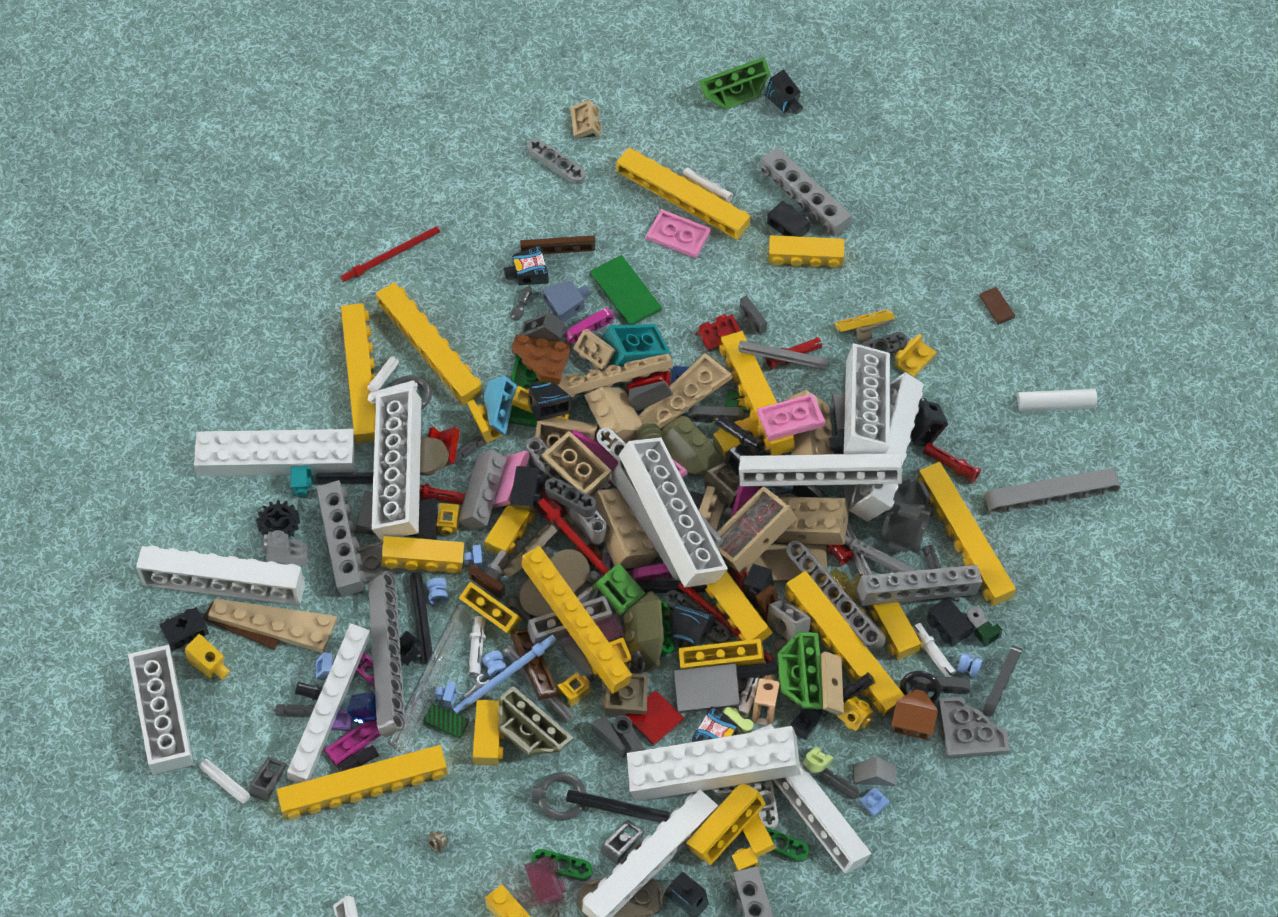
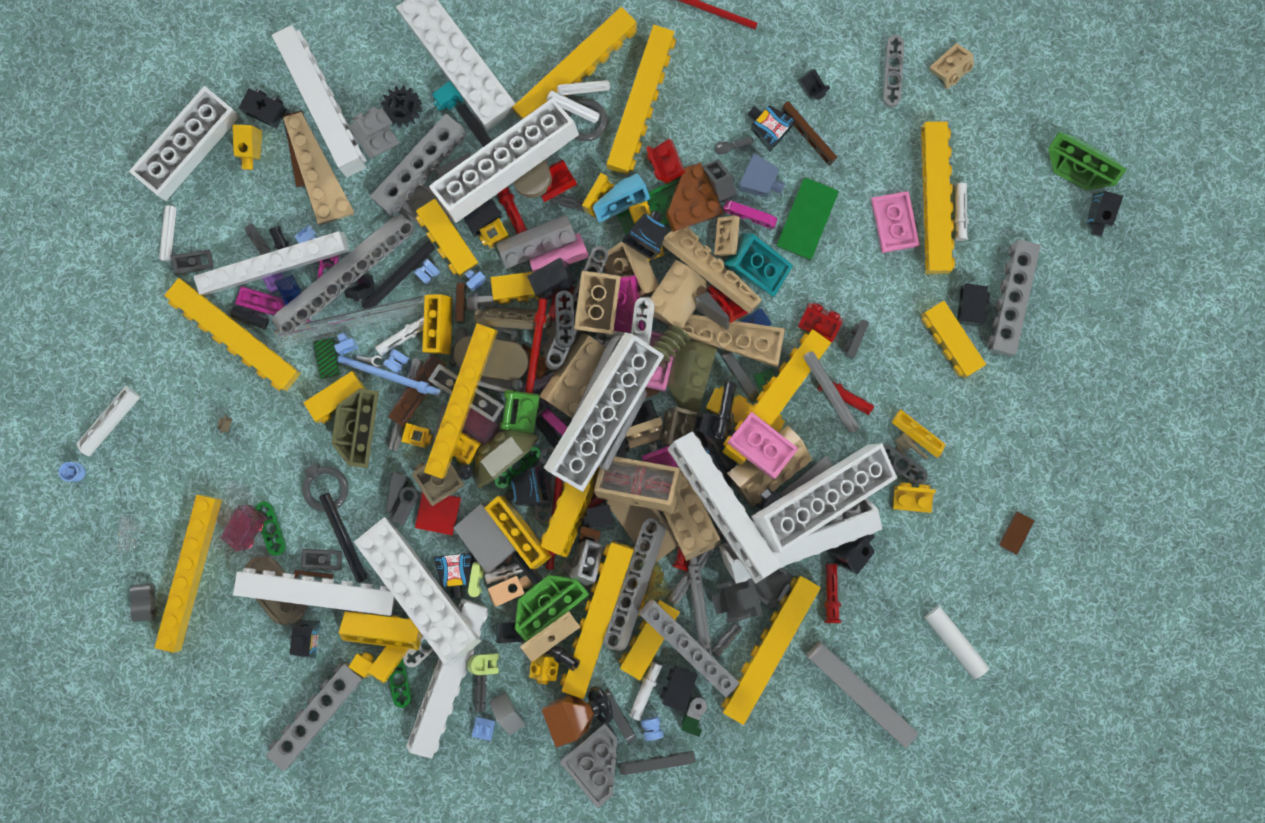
camera: 55 degrees right, 25 degrees up
none -> red bracket [646,139,686,184]
none -> black bracket [798,69,830,100]

